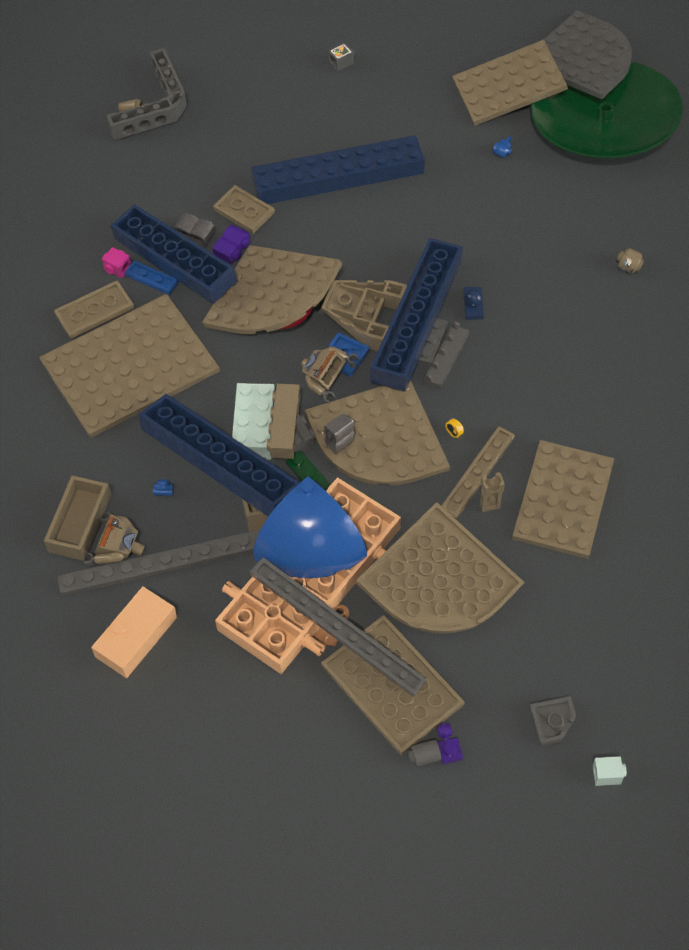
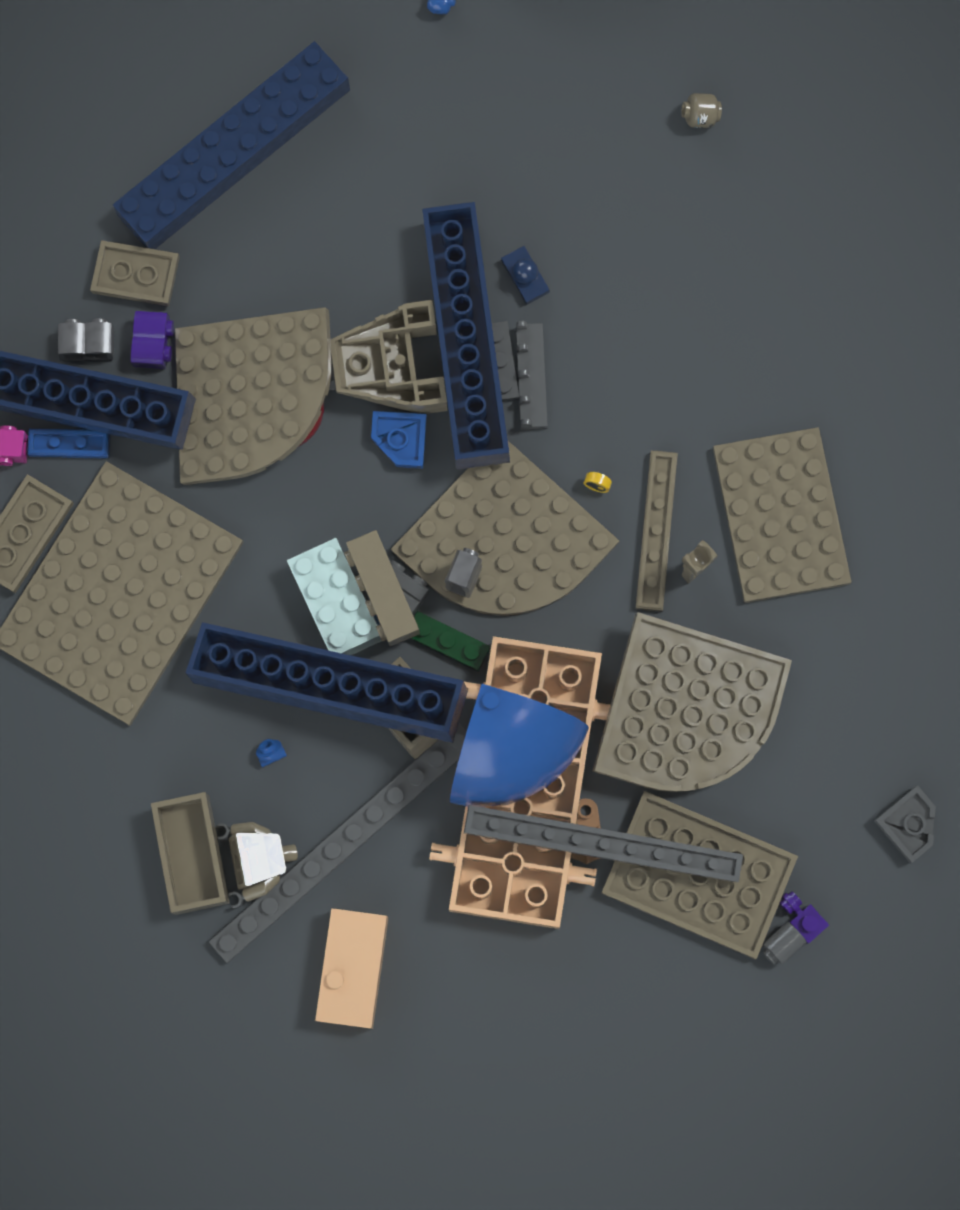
camera: 25 degrees left, 20 degrees up
dark tan torso [302,346,359,403] -> none

